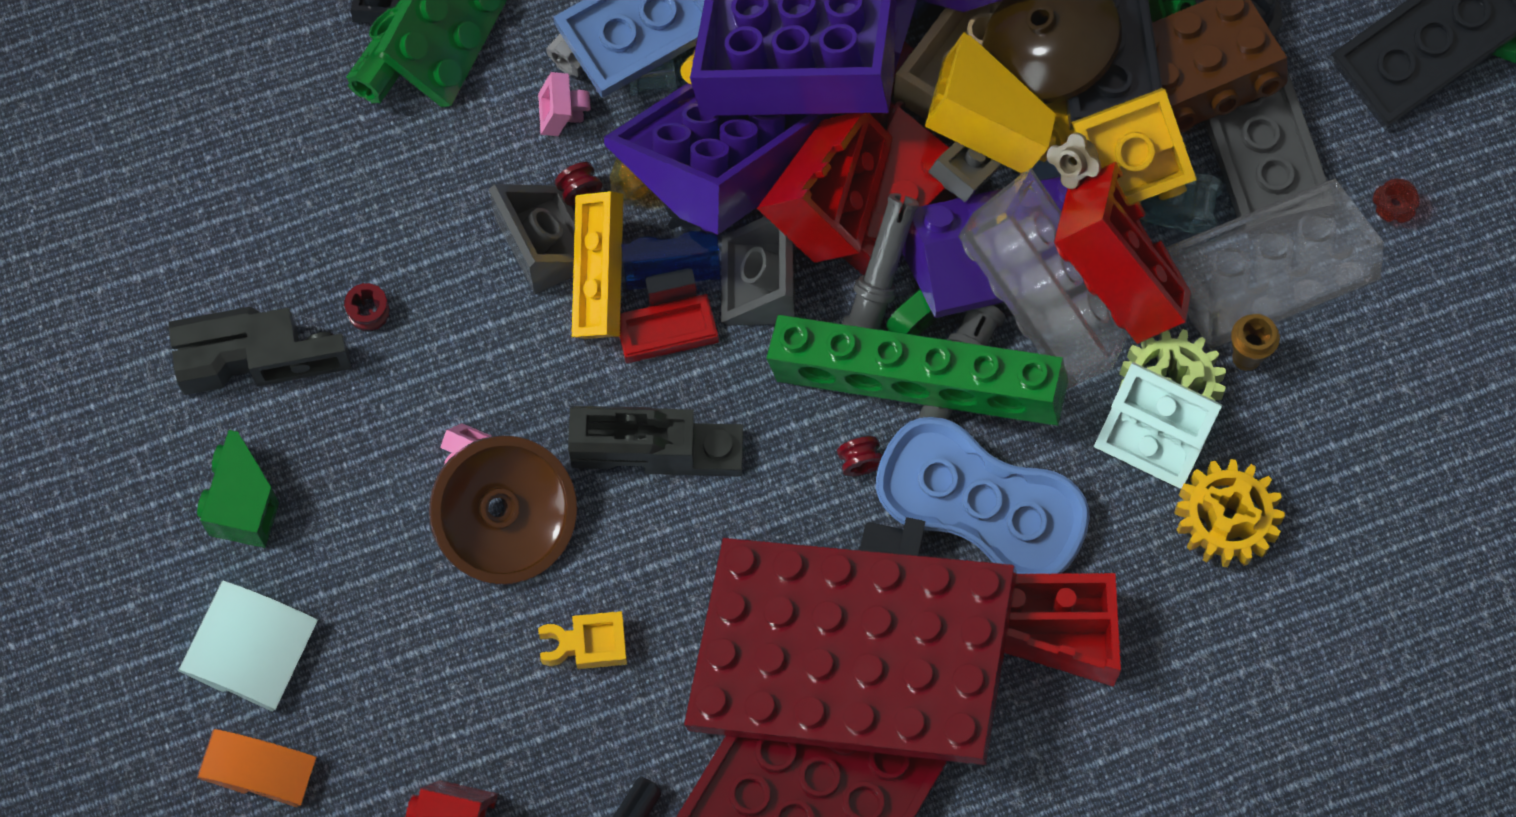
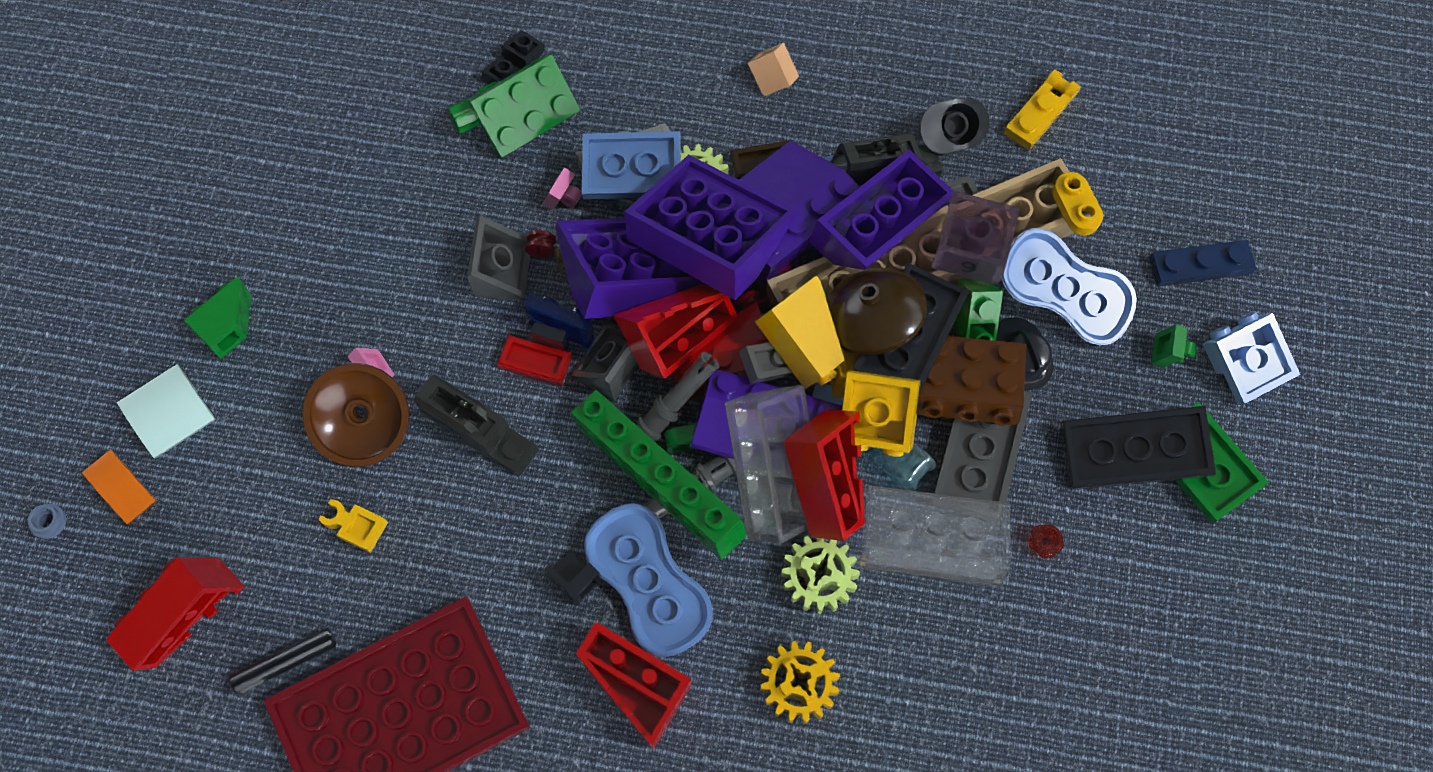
camera: 30 degrees right, 0 degrees up
pearl dark grey plate [169,306,352,395] -> none
dark red bush [344,283,390,331] -> none
yellow plate [571,191,624,339] -> none
dark red plate [684,538,1017,765] -> none
dark red bush [837,436,883,477] -> none
dark tan plate [1047,133,1101,189] -> none
light aqua slope [1094,362,1223,489] -> none
pearl gold cone [1231,314,1280,371] -> none

